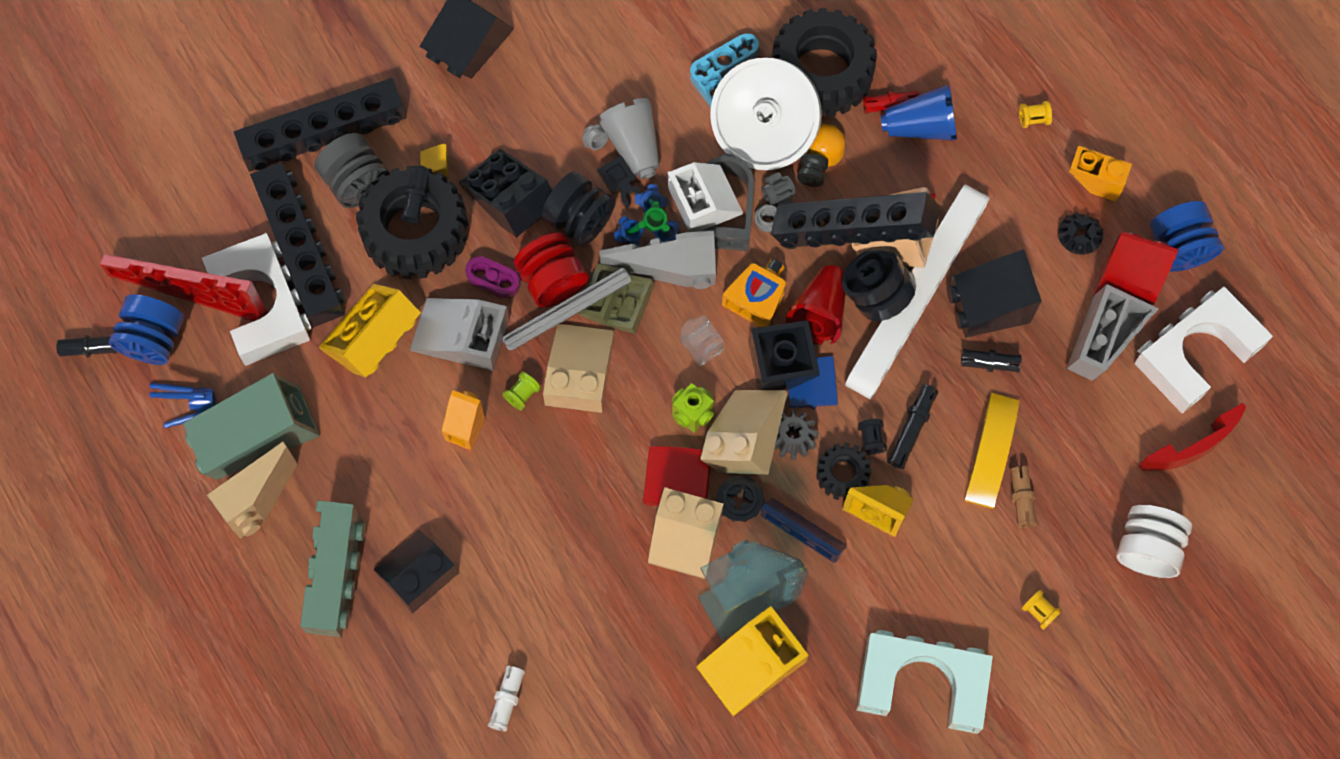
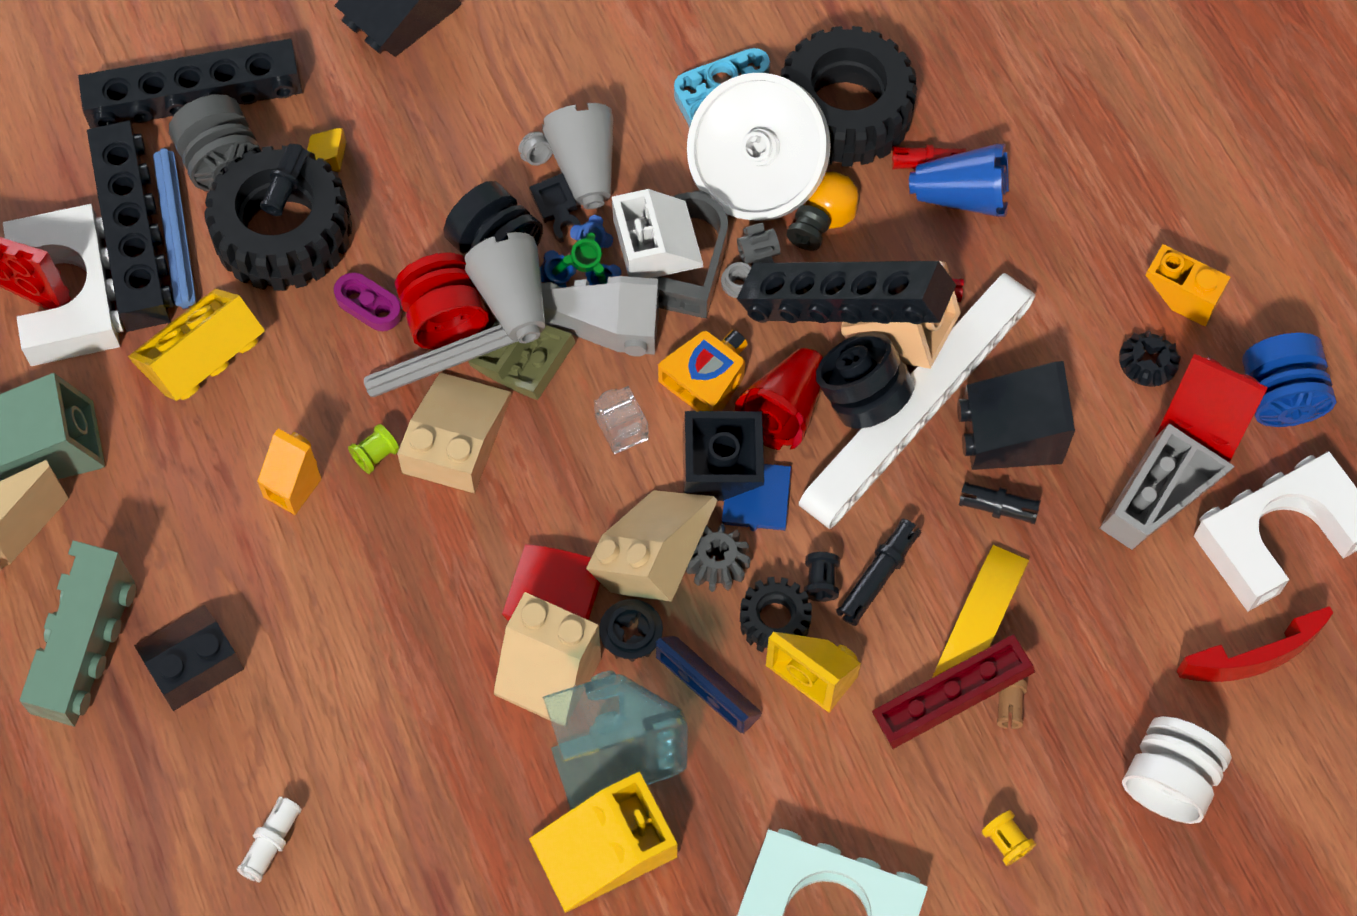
camera: 10 degrees right, 5 degrees down
light grey slope [410,298,509,371] -> none
black slope [459,149,552,238] -> none
lime brick [672,383,714,433] -> none
yellow bush [1018,100,1052,128] -> none
none -> medium blue axle [153,148,196,309]
none -> light grey cone [464,232,545,343]
none -> dark red plate [872,634,1035,750]

